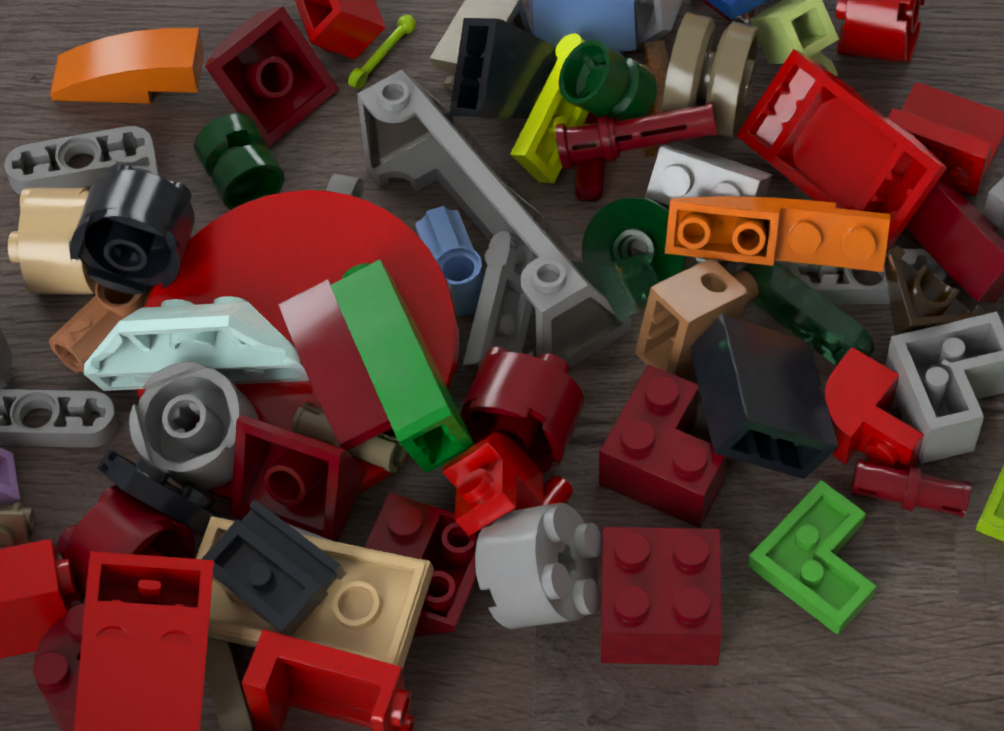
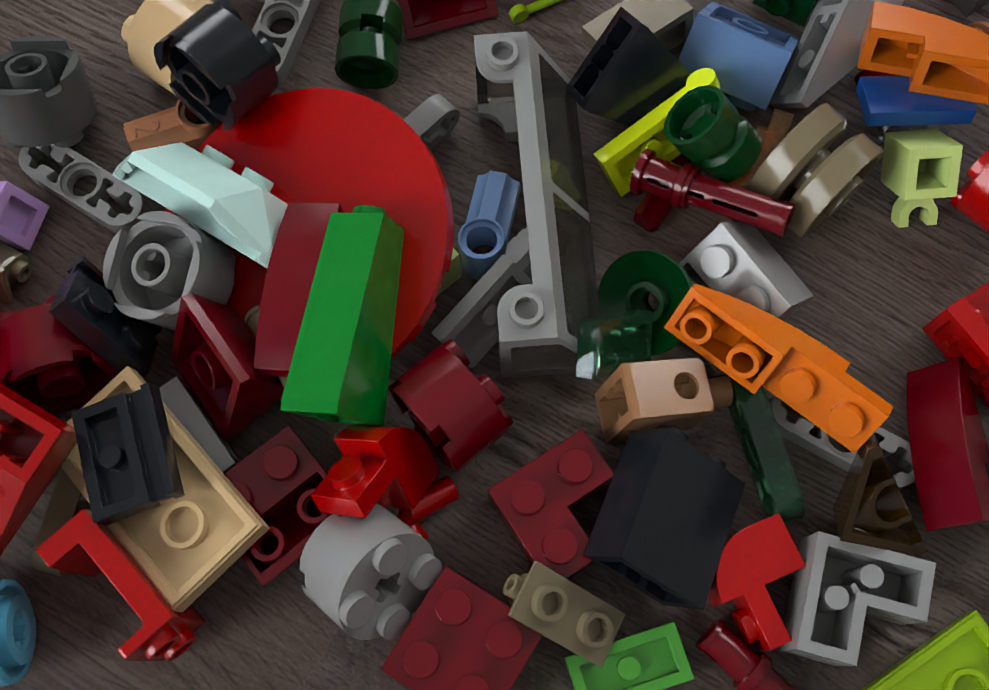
camera: 30 degrees right, 15 degrees up
red slope [736,49,947,254] -> none
none -> dark tan hinge [503,561,626,668]

